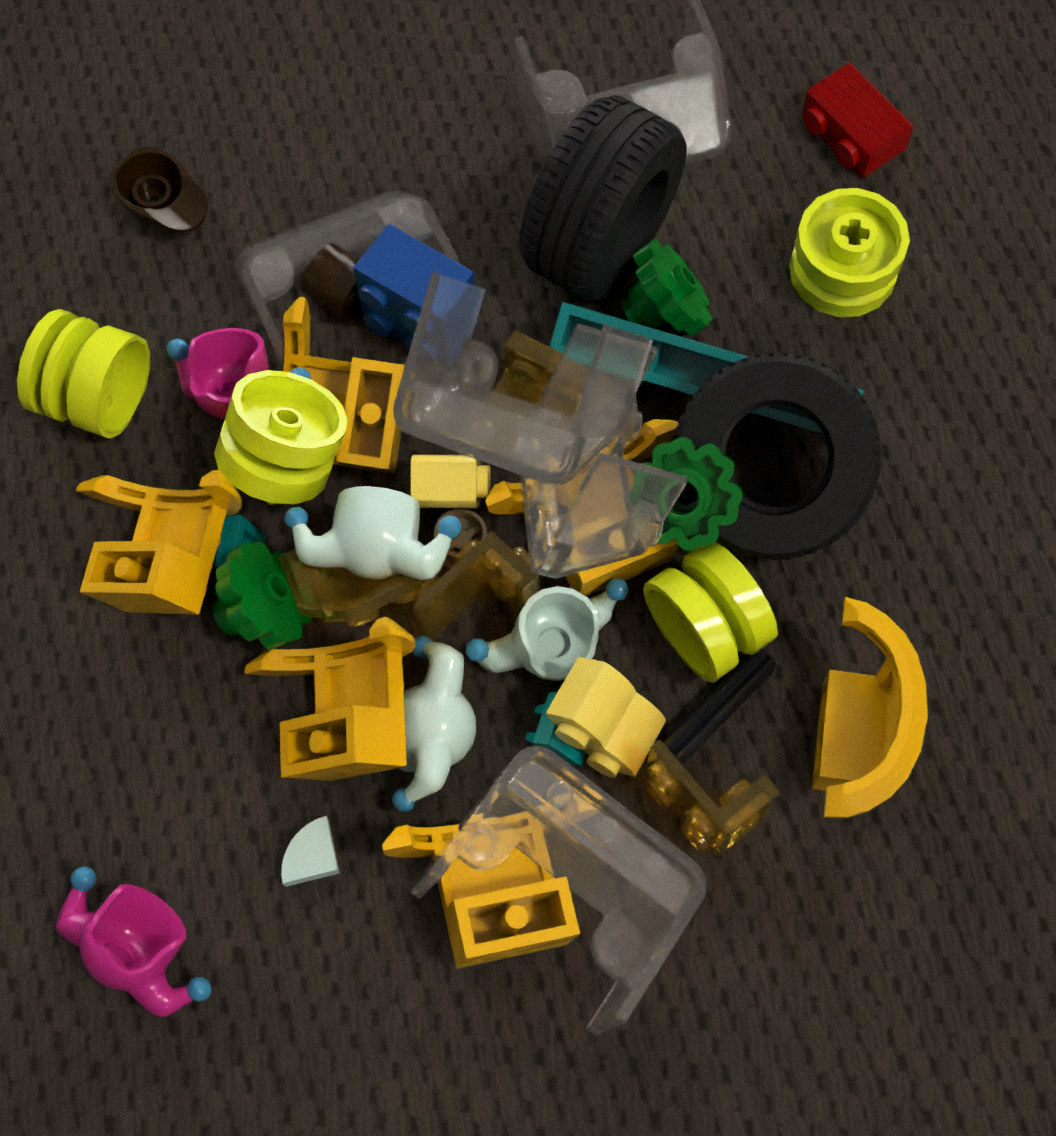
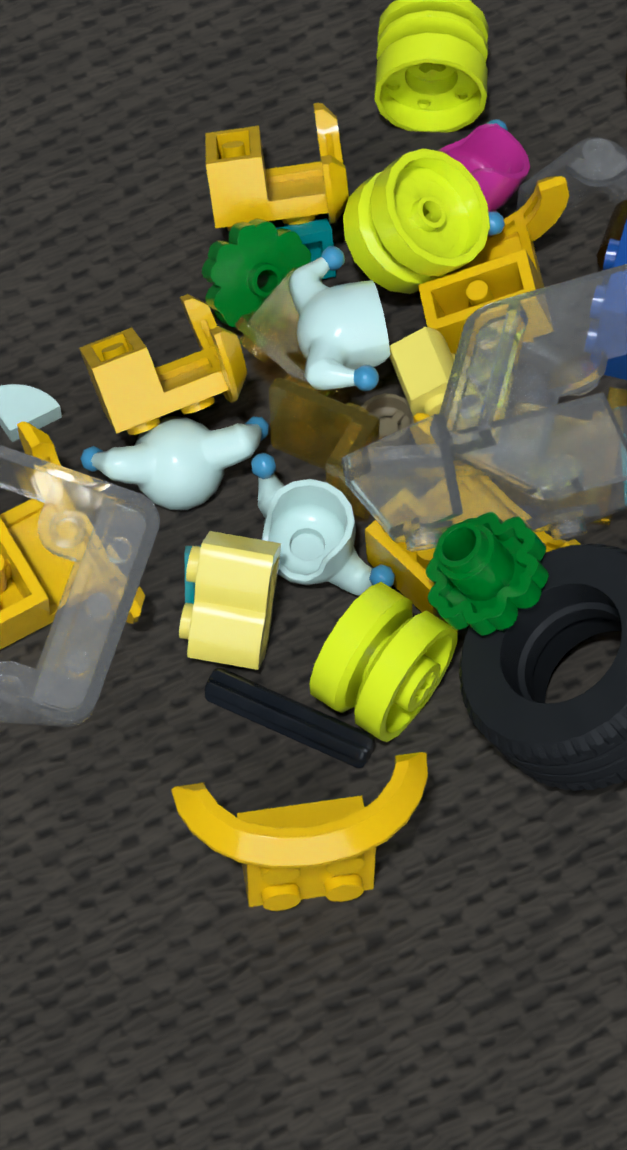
camera: 70 degrees right, 10 degrees down
clear yellow bracket [645,740,780,859] -> none

